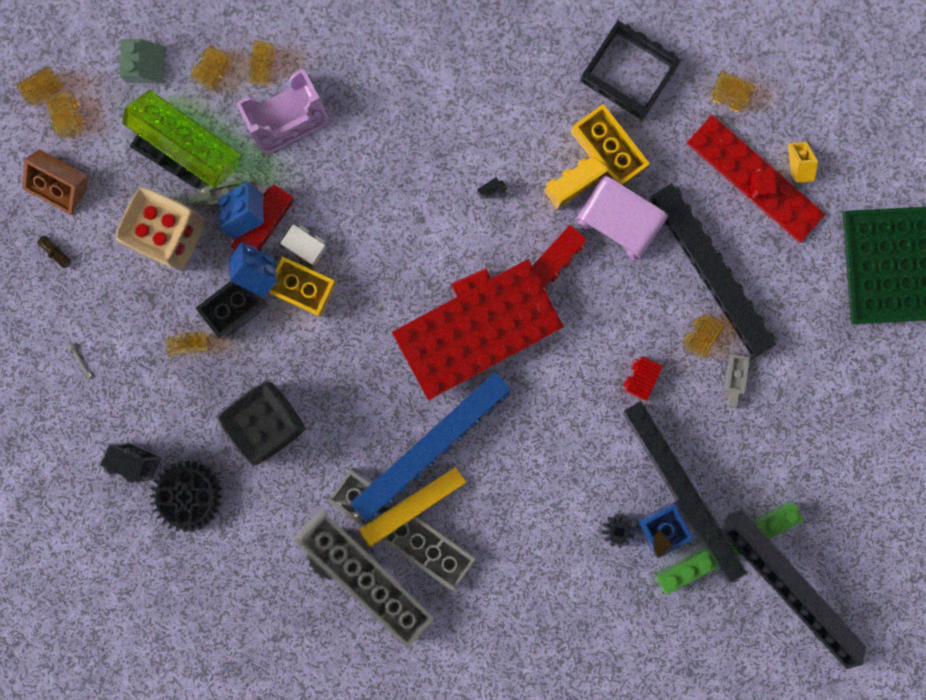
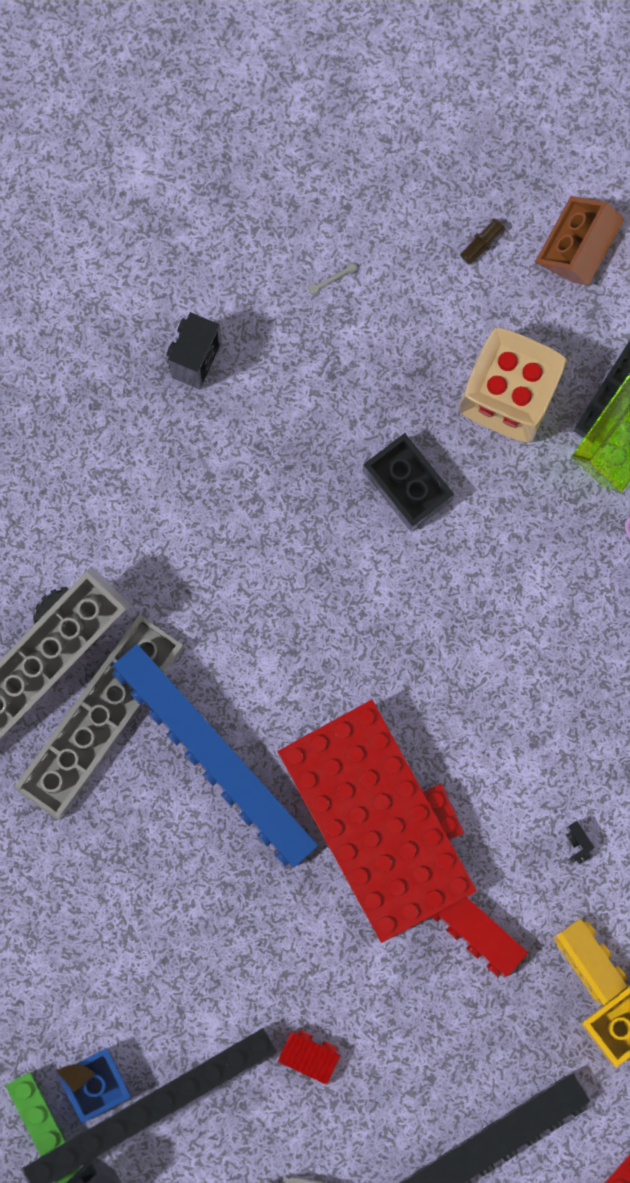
camera: 90 degrees right, 5 degrees down
black gear [149,460,223,533] -> none
clear yellow slope [165,332,208,357] -> none
light grey hinge [192,179,244,207] -> none
black piece [217,381,306,466] -> none
blue brick [218,182,264,239] -> none
blue brick [229,242,277,297] -> none
red brick [231,184,295,251] -> none
yellow brick [268,256,337,318] -> none
white brick [280,224,327,267] -> none
yellow tile [358,467,466,547] -> none
lavender windscreen [575,176,668,260] -> none
black gear [601,514,635,548] -> none
clear yellow brick [682,314,725,359] -> none

